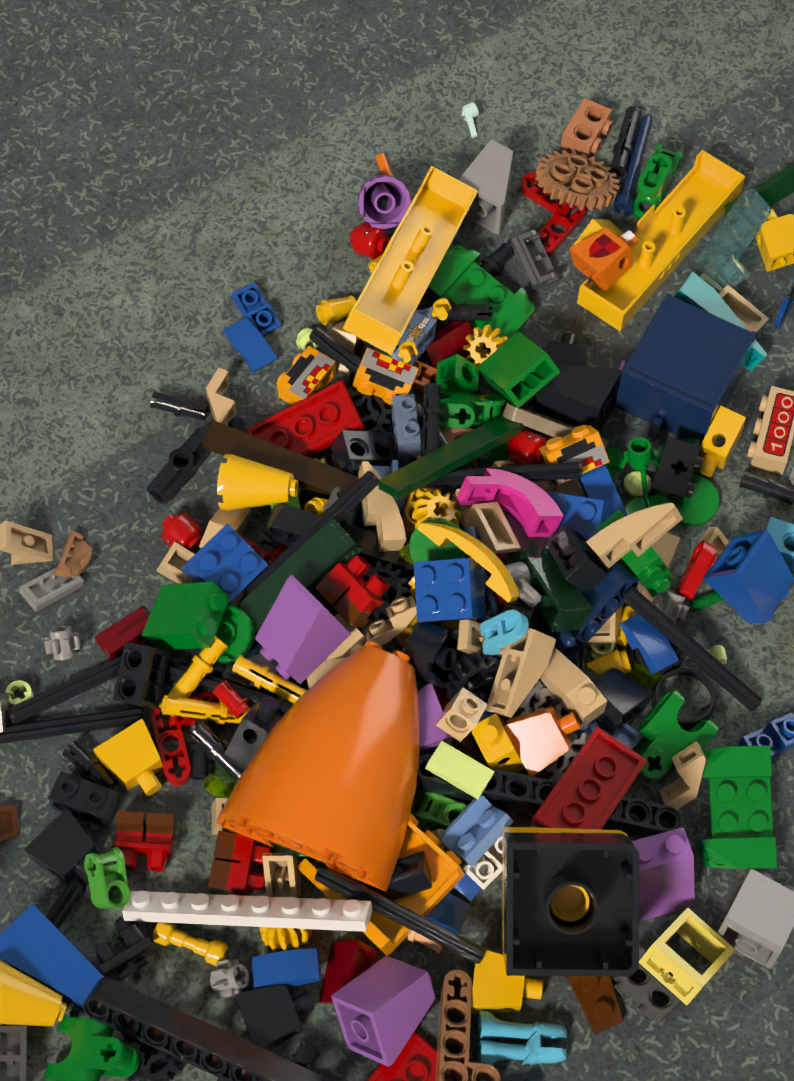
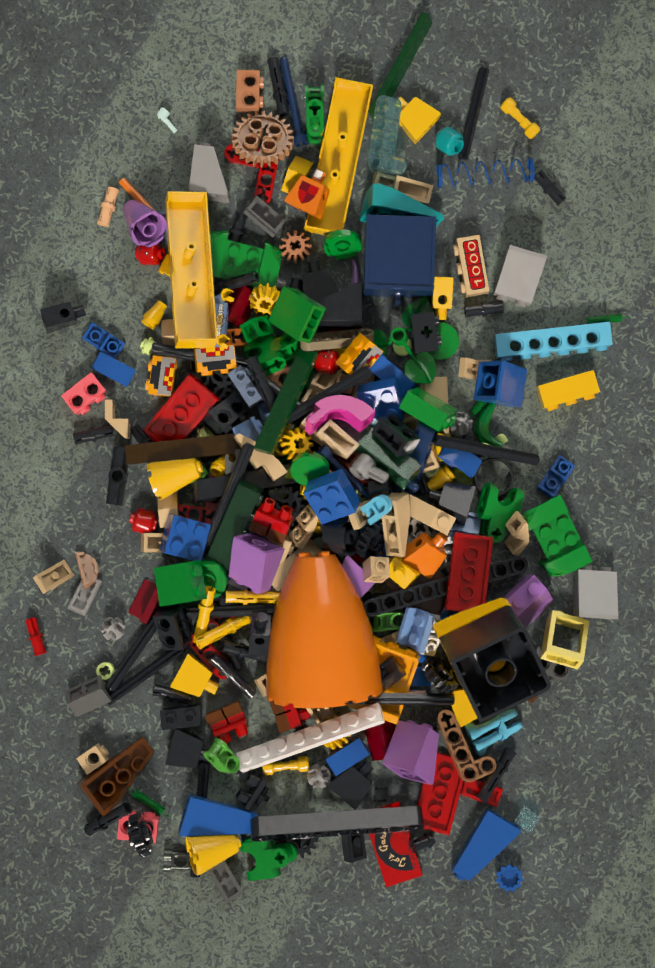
camera: 25 degrees left, 25 degrees up
clear neon green tile [203,774,232,798] -> none
red pin [212,680,250,719] -> none
yellow slope [417,522,520,603] -> none
yellowish green tile [425,741,495,800] -> none
tan slope [586,502,683,569] -> none
red piece [674,540,717,599] -> none
none -> black torso [40,302,86,334]
none -> coral brick [61,372,108,415]
none -> light nougat pin [97,187,119,227]
none -> black pin [208,652,257,699]
none -> nougat gear [279,230,312,264]
none -> green tile [324,230,362,260]
none -> black gear [421,655,459,694]
none -> green piece [475,403,503,447]

